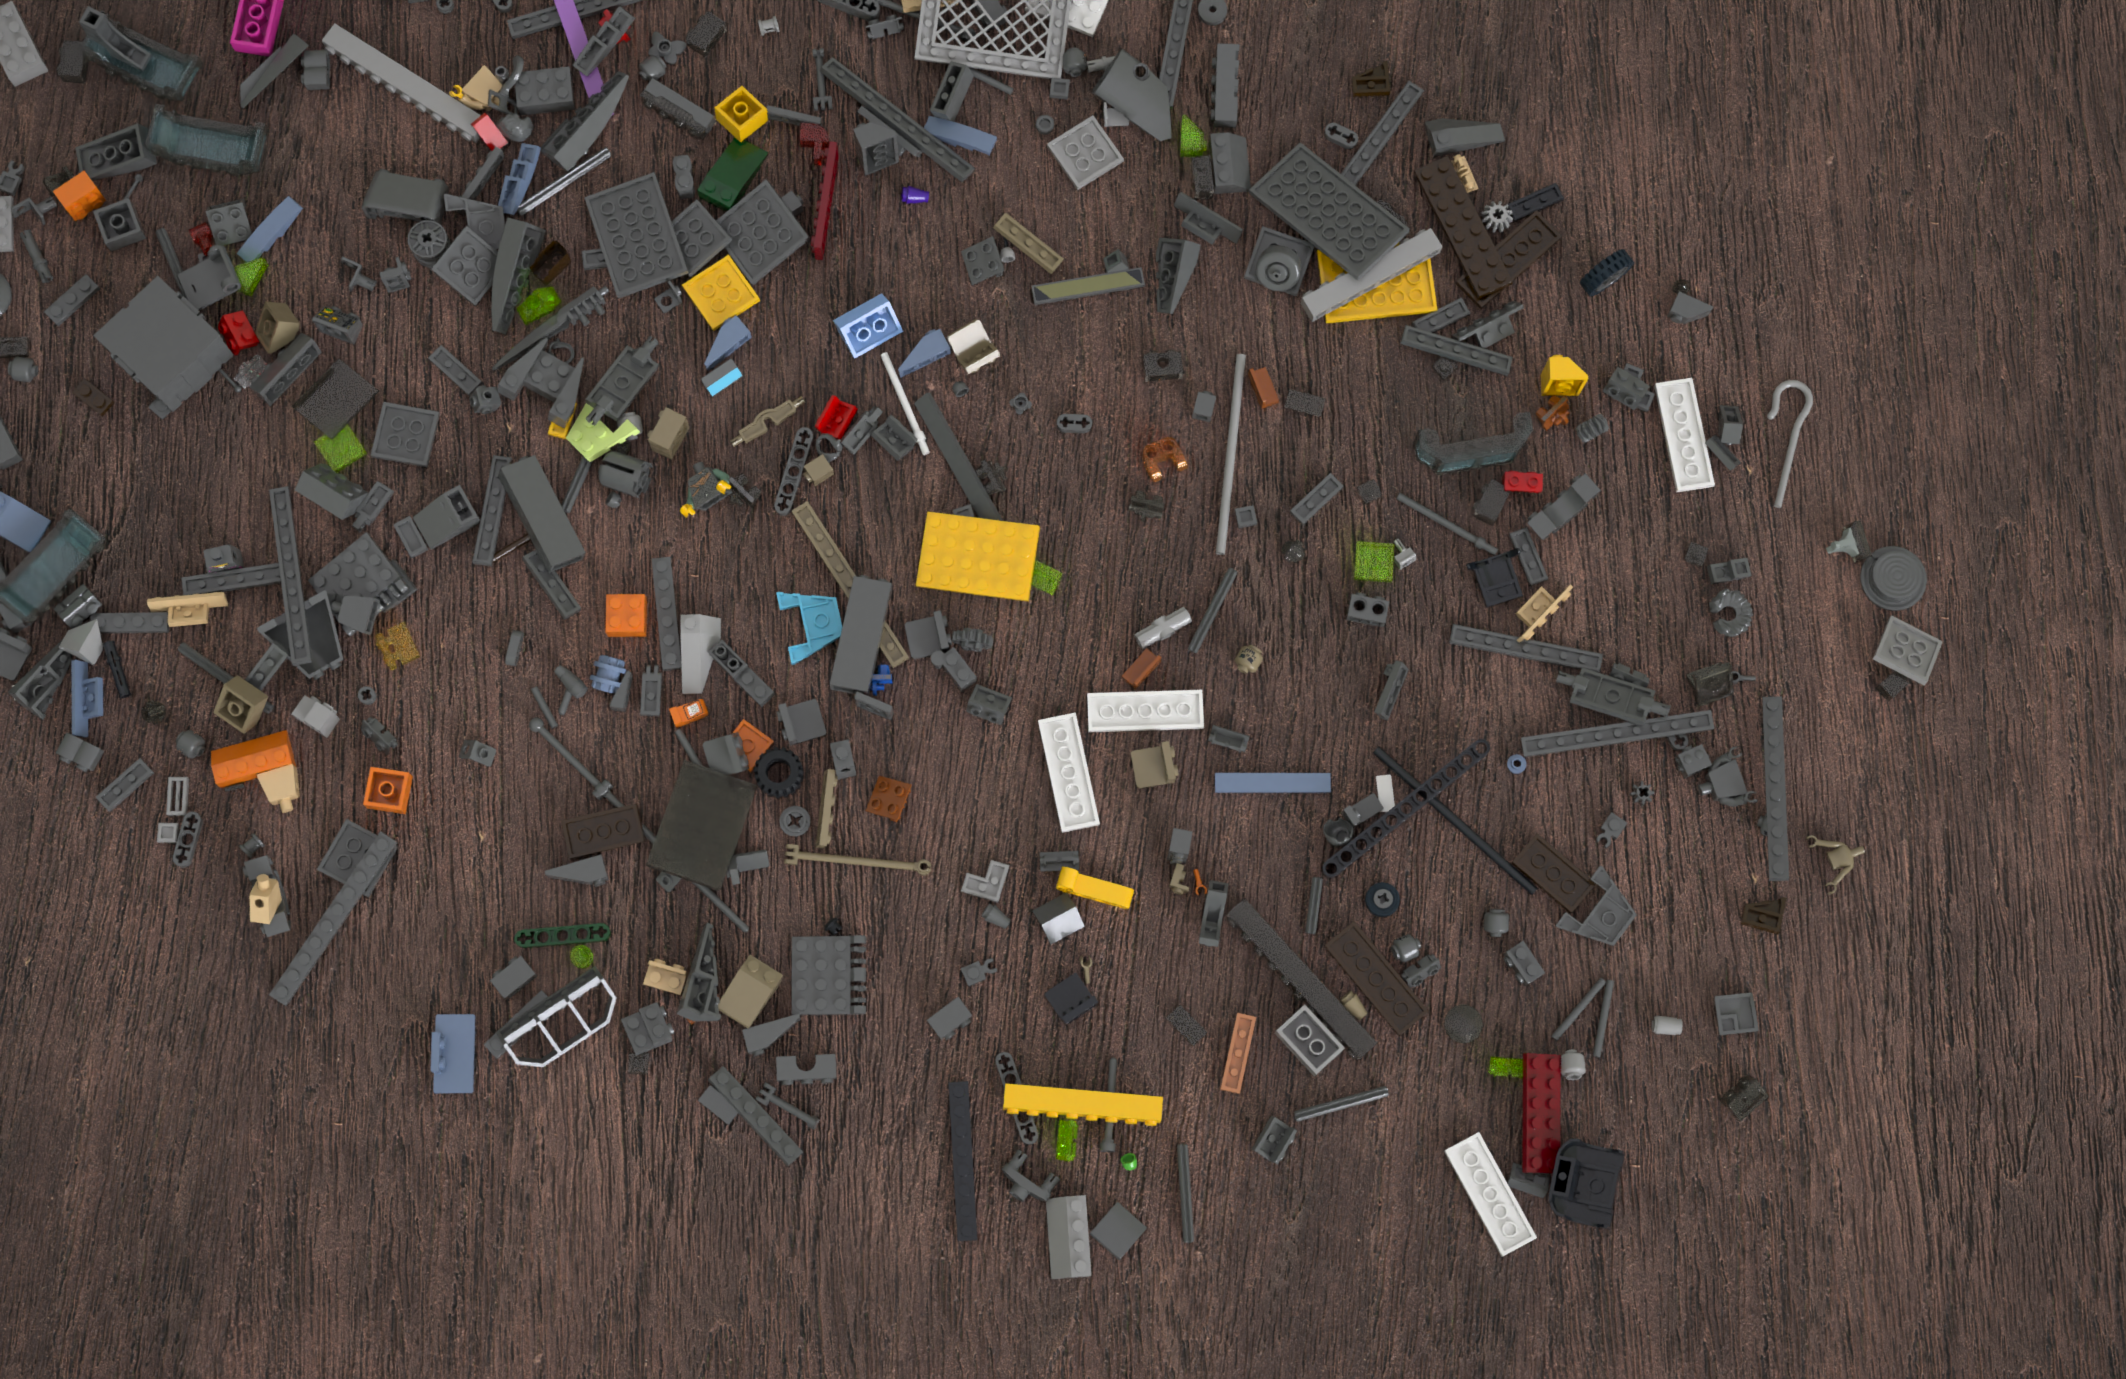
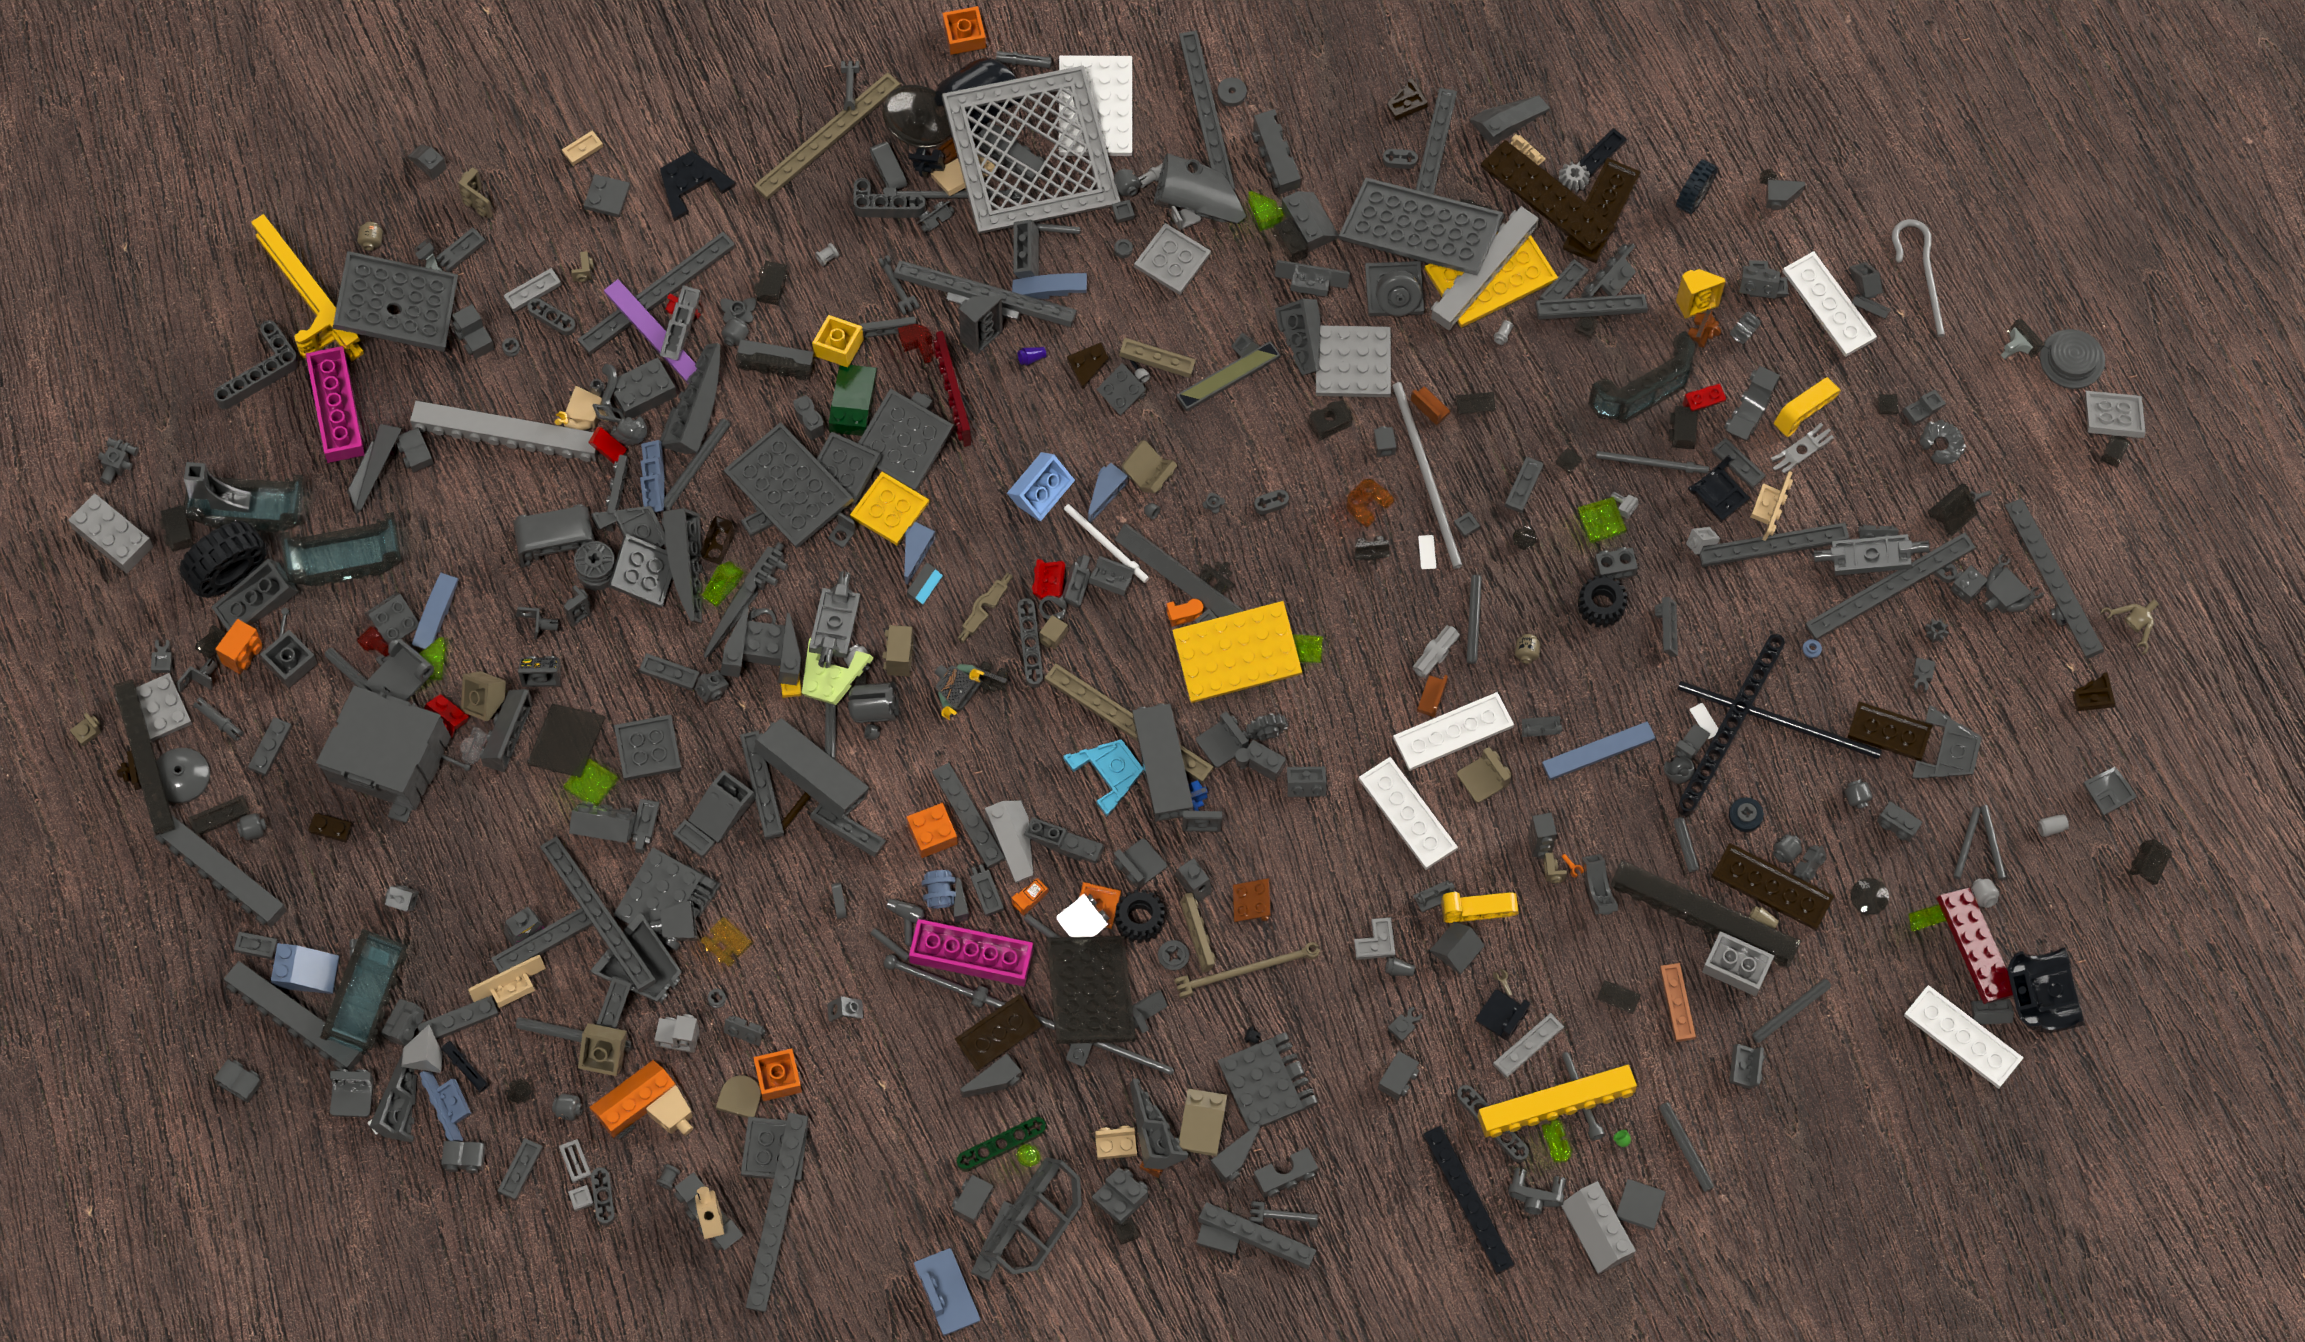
camera: 20 degrees left, 10 degrees down
none -> black tyre [180,521,267,598]
none -> head [385,885,419,912]
none -> dark tan tile [716,1075,761,1118]
none -> dark pink brick [909,919,1033,987]
none -> dark brown wing [1067,342,1109,389]
none -> orange leg [1166,599,1203,627]
none -> light grey plate [1316,326,1391,397]
none -> white sticker [1418,535,1436,569]
none -> light grey tile [1493,1013,1564,1079]
none -> light grey pin [1494,320,1514,345]
none -> black tyre [1578,575,1627,628]
none -> light grey bracket [1686,527,1720,555]
none -> light grey piece [1771,423,1834,473]
none -> yellow beam [1774,377,1841,437]

